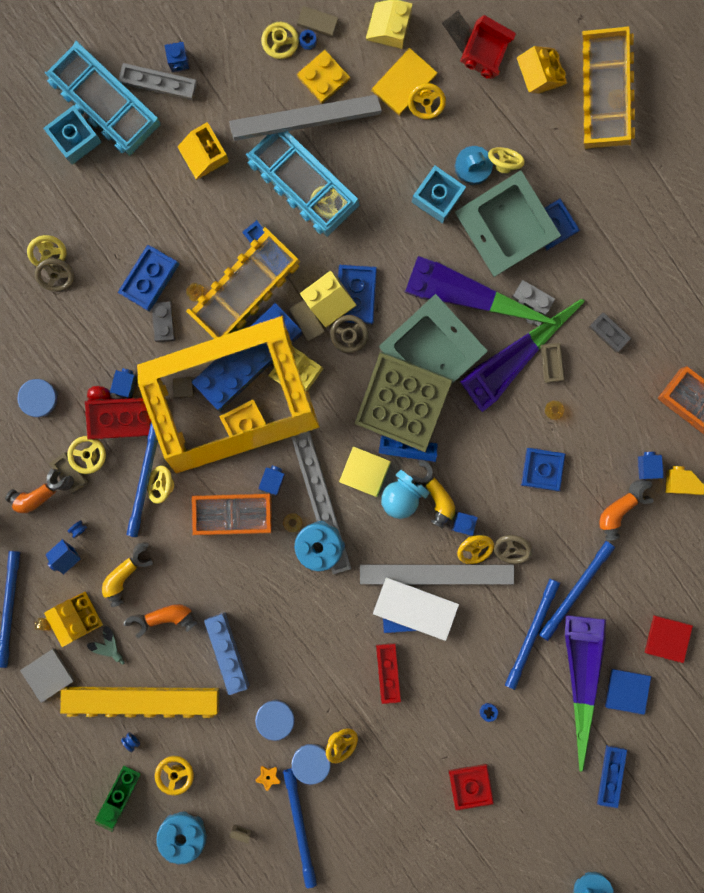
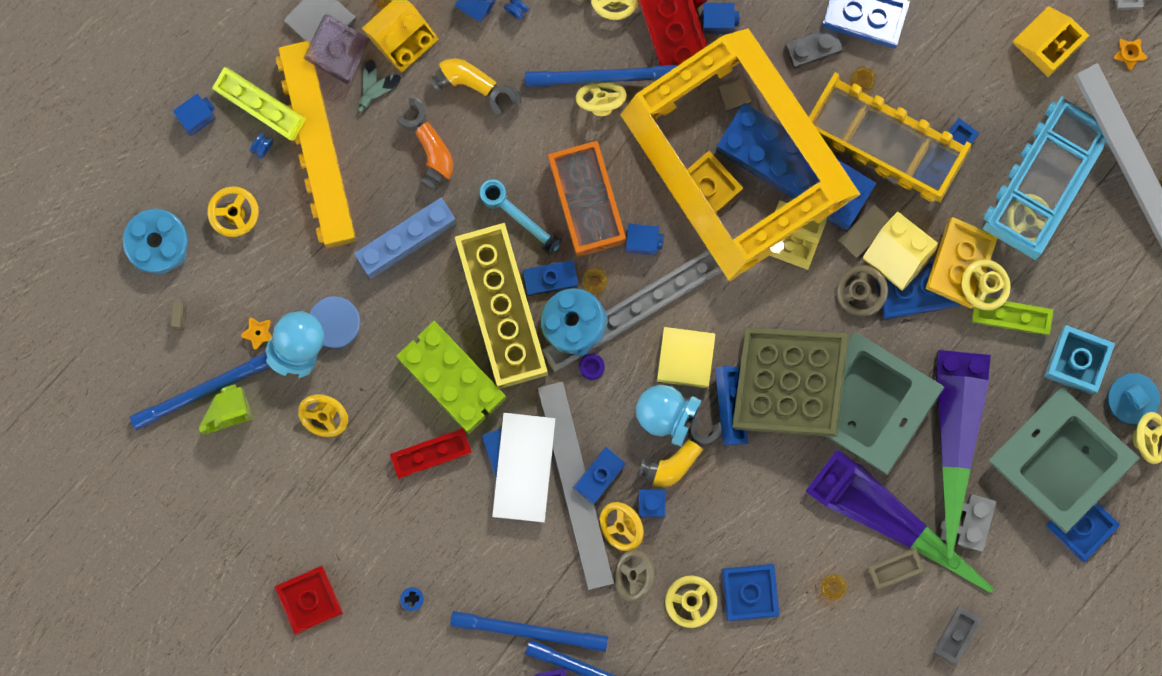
camera: 75 degrees right, 5 degrees down
green slope [95,765,141,832] -> none
medium blue tile [292,744,331,785] -> none
none -> blue brick [173,93,216,136]
none -> lime slope [199,385,253,435]
none -> neon yellow tile [212,67,306,141]
none -> medium azure tile [265,311,324,378]
none -> clear purple tile [303,13,370,84]
none -> lime piece [396,321,506,434]
none -> light yellow brick [455,223,548,389]
none -> medium azure piece [480,179,562,255]
none -> blue plate [523,260,579,296]
none -> blue plate [572,447,626,504]
none -> dark purple tile [579,354,605,380]
none -> light yellow piece [665,576,718,628]
none -> yellow plate [925,217,997,309]
none -> light yellow piece [962,259,1011,310]
none -> lime plate [971,297,1054,336]
none -> light orange plate [1114,39,1147,70]

